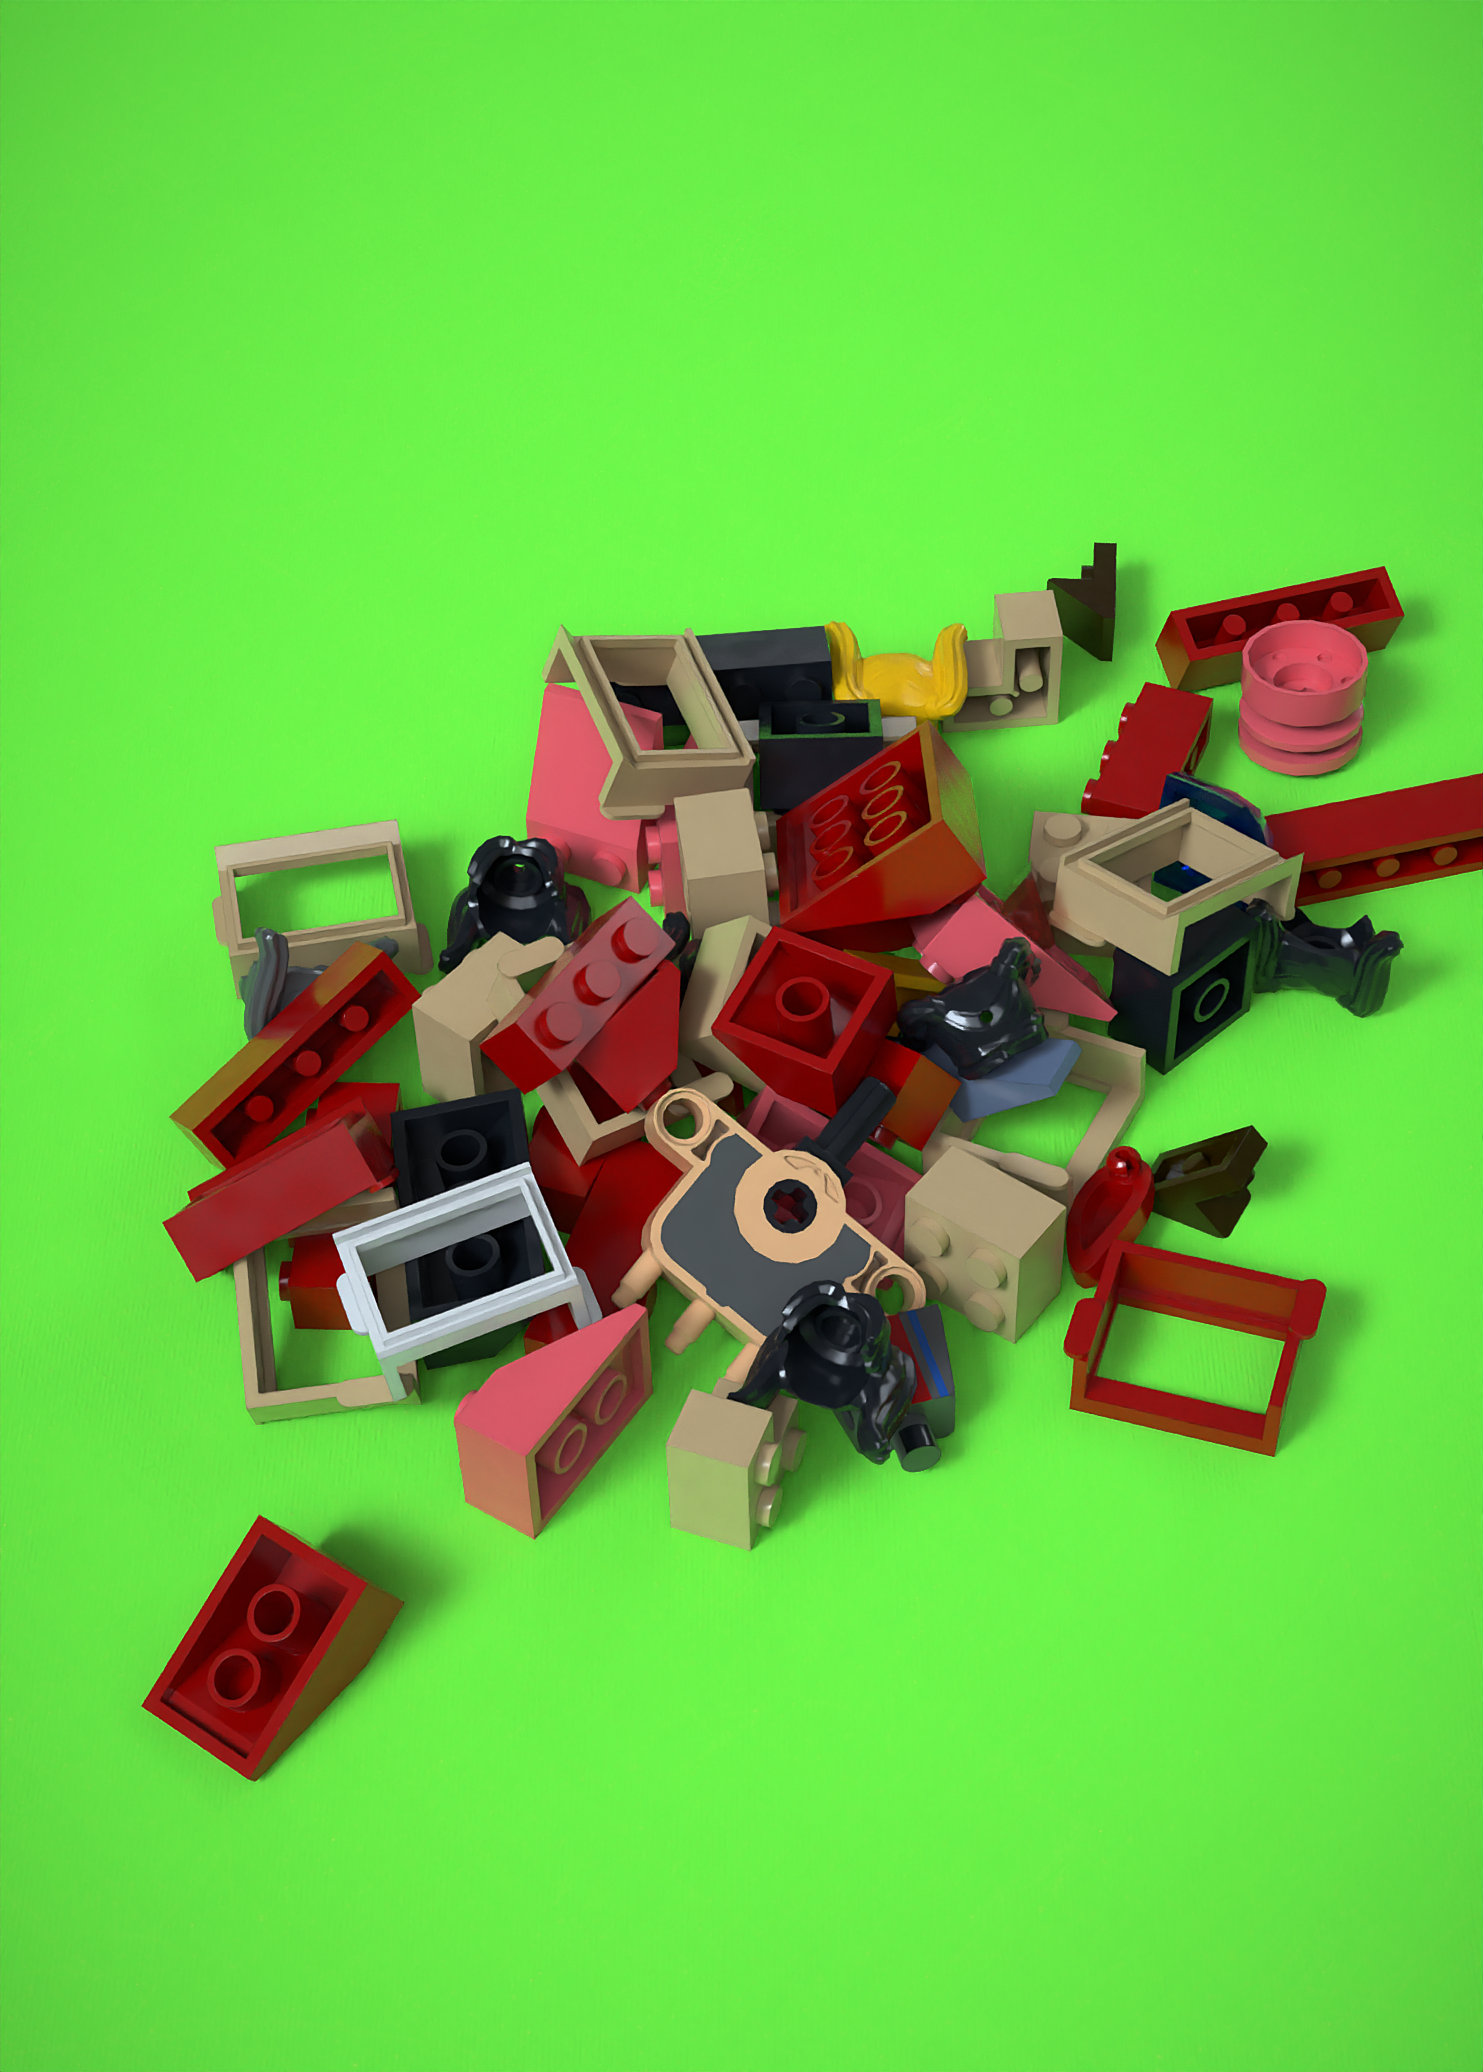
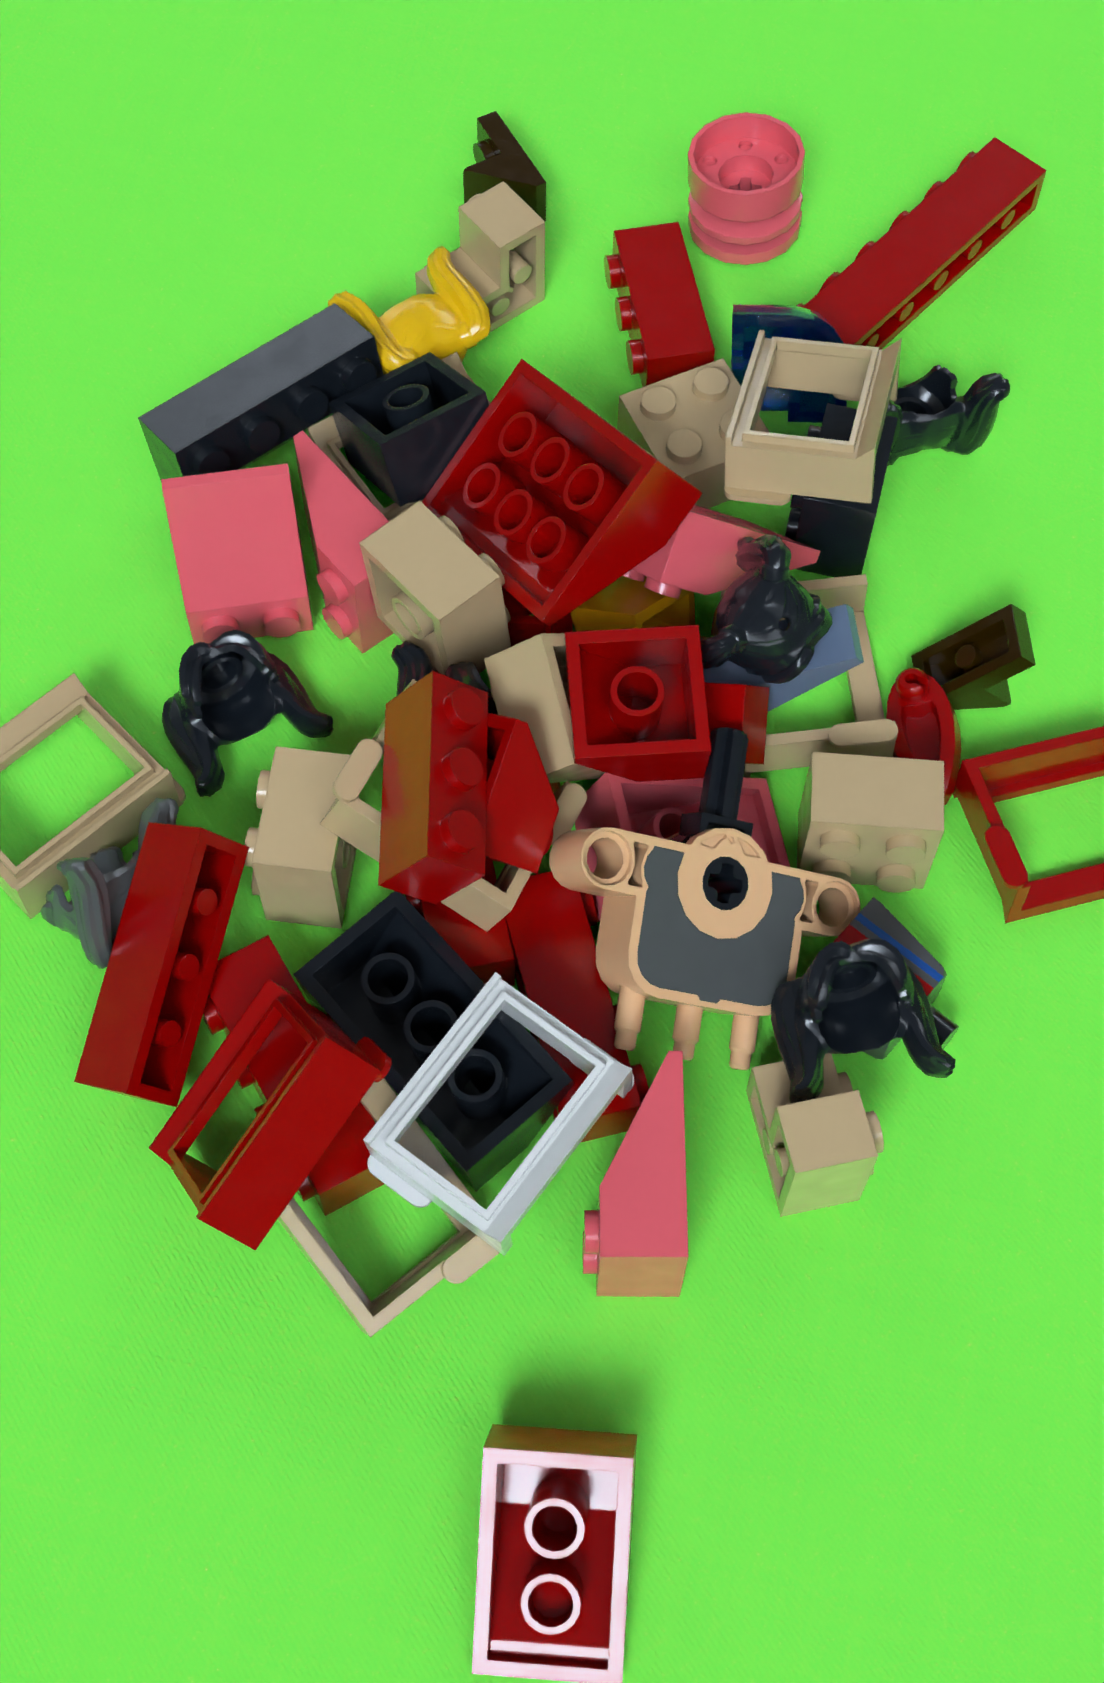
camera: 35 degrees left, 15 degrees up
tan piece [541,624,756,820] -> none
clear red slope [1000,860,1056,950] -> none
red brick [1155,566,1405,692] -> none

